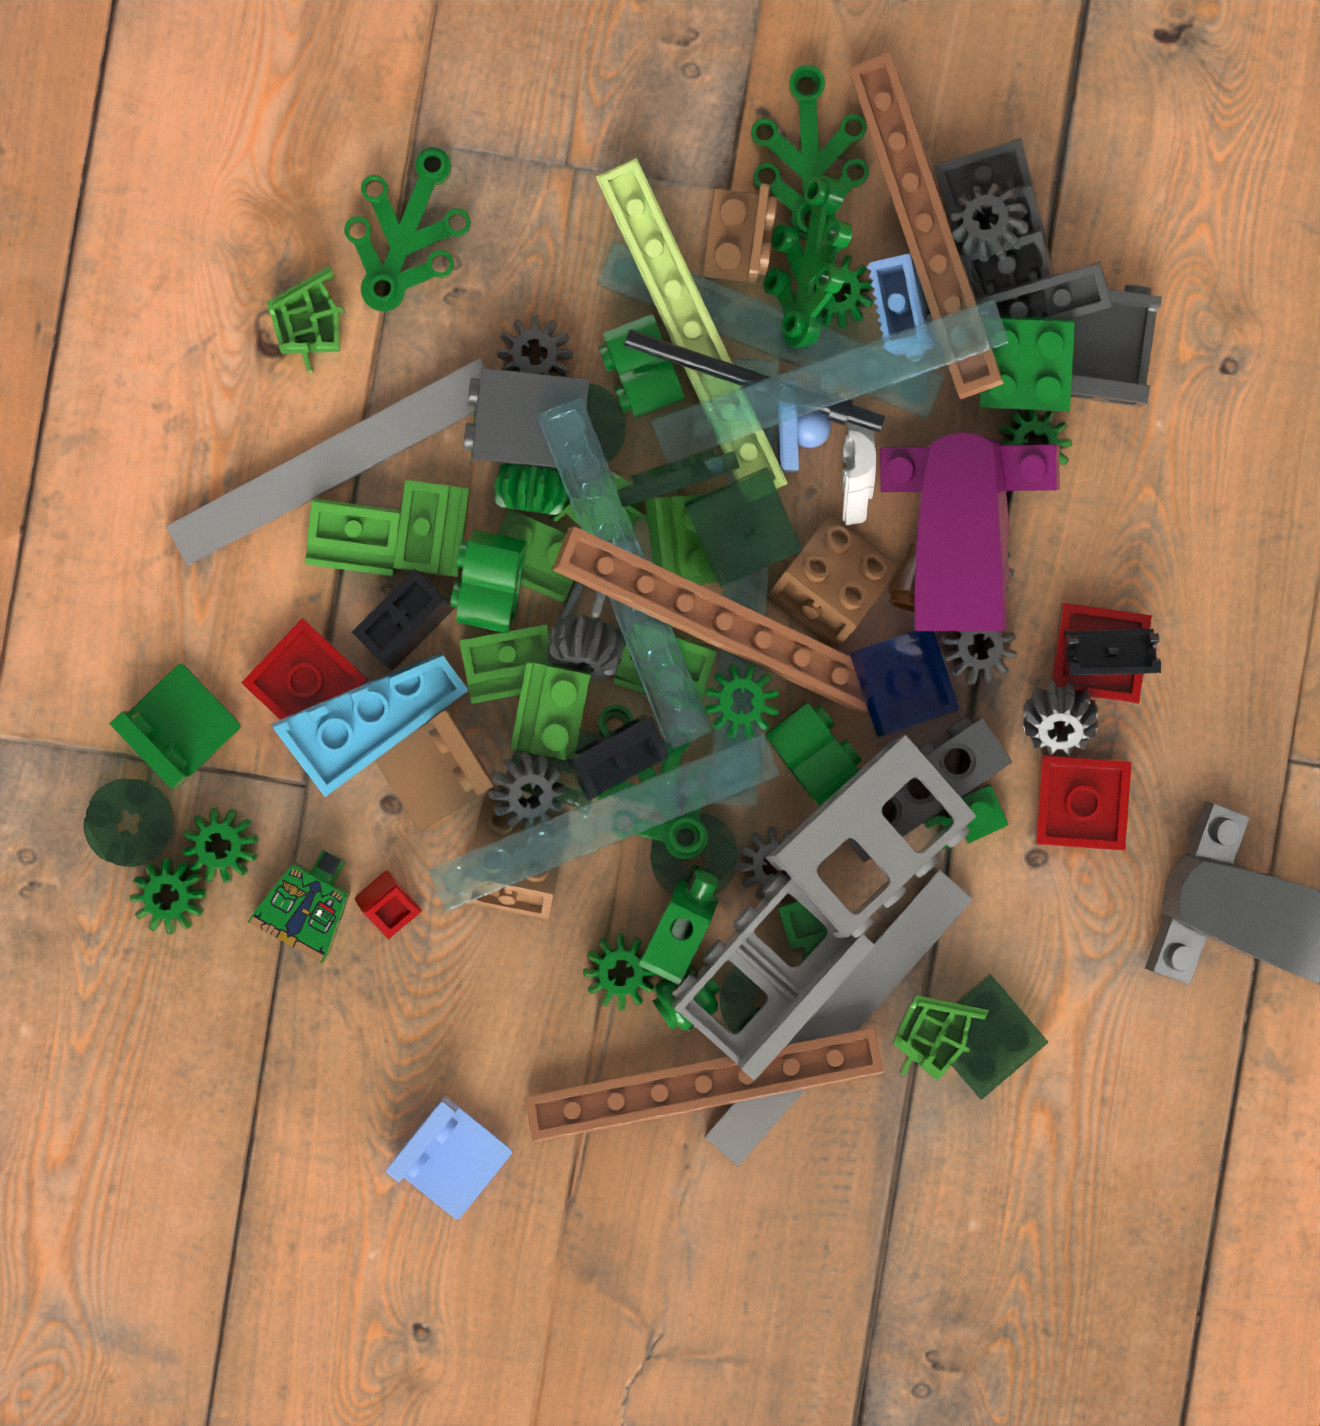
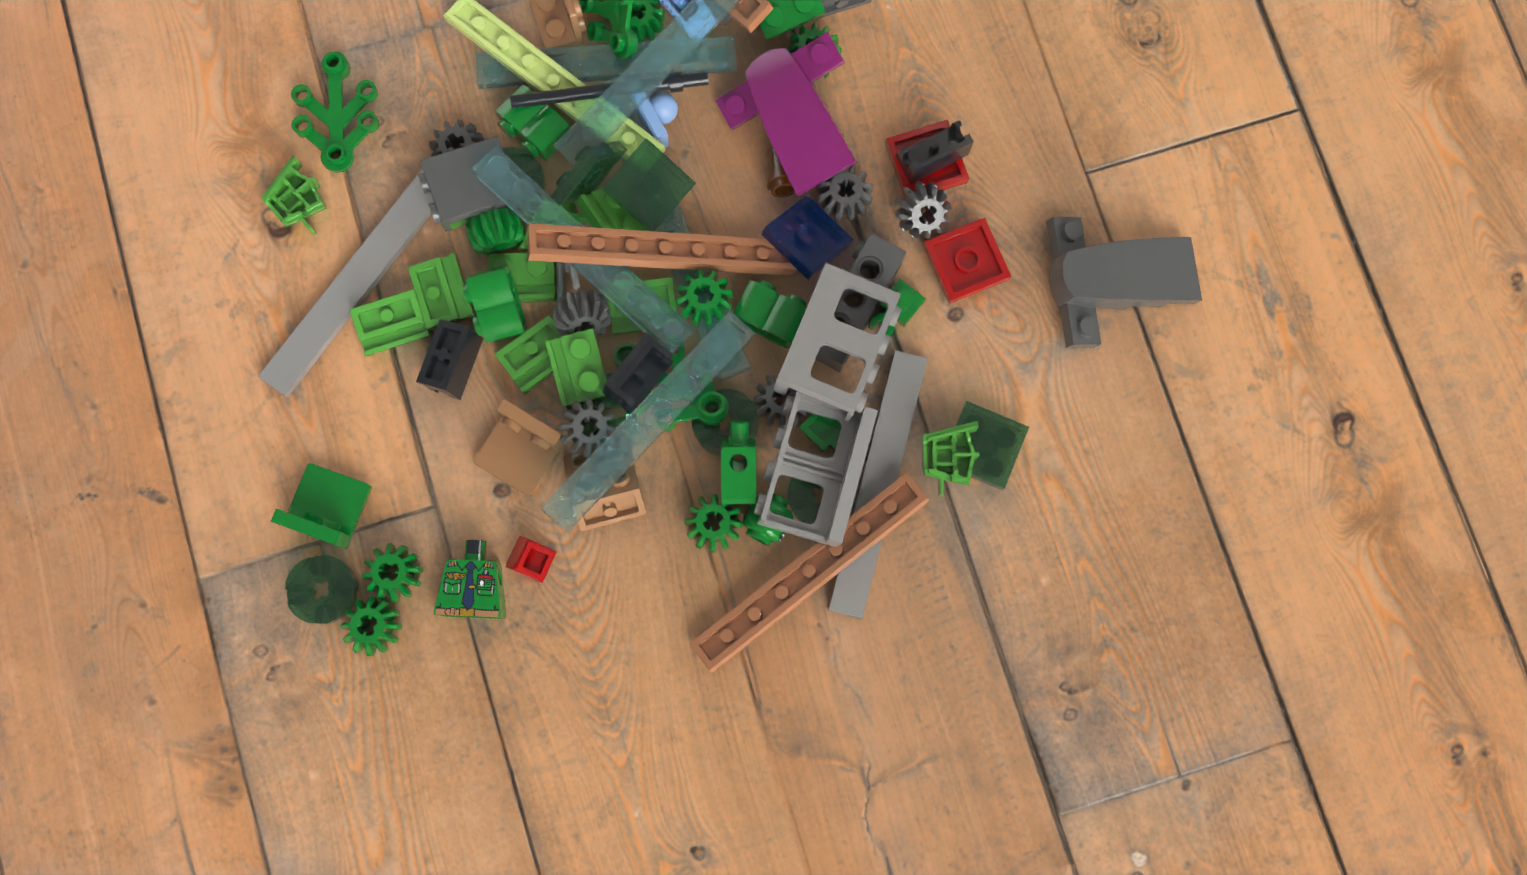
camera: 25 degrees left, 10 degrees down
red plate [241,618,368,720] -> none
medium azure wing [270,653,469,797] -> none
light blue bracket [385,1096,512,1219] -> none
medium nougat bracket [767,515,898,650] -> none
white piece [842,422,876,525] -> none

